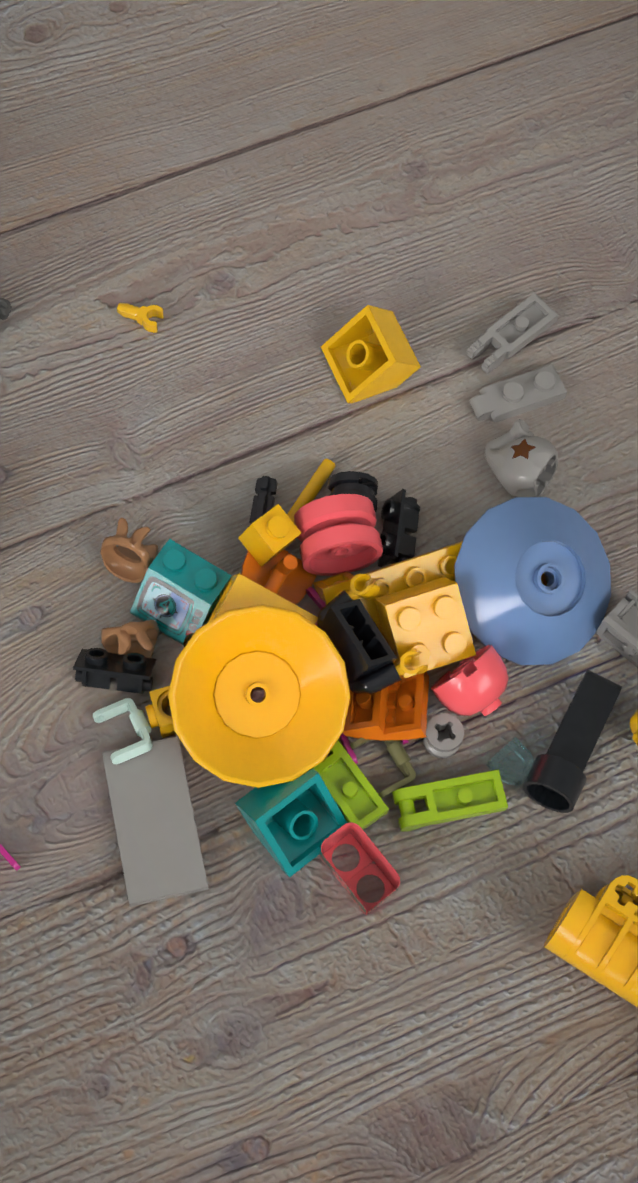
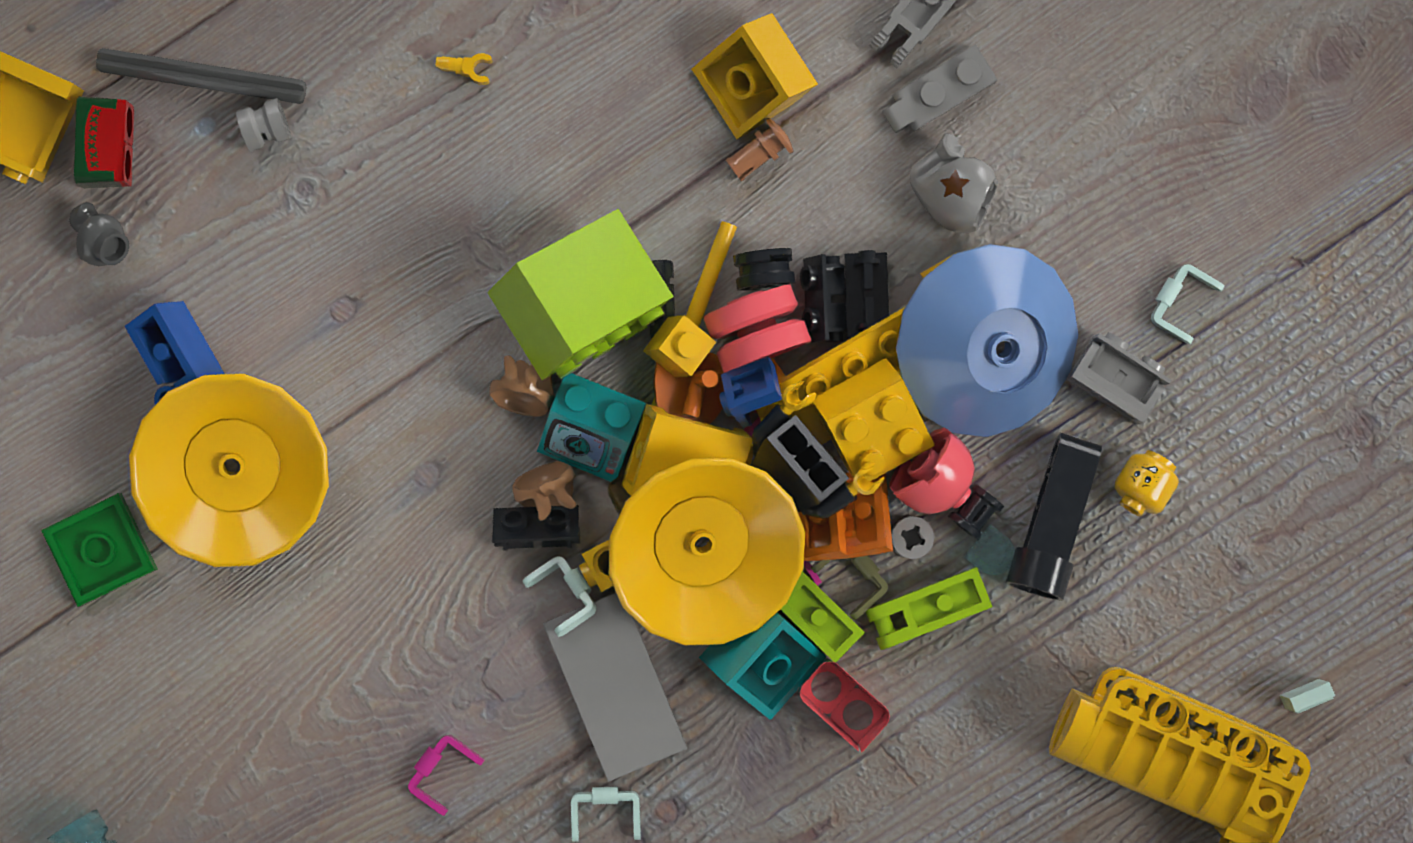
camera: 10 degrees left, 20 degrees up
none -> lime container [487,209,674,380]
none -> light aqua piece [571,787,641,842]
none -> blue bracket [719,356,782,428]
none -> nougat pin [725,118,794,181]
none -> black hinge [844,250,889,339]
none -> black bush [948,483,1004,540]

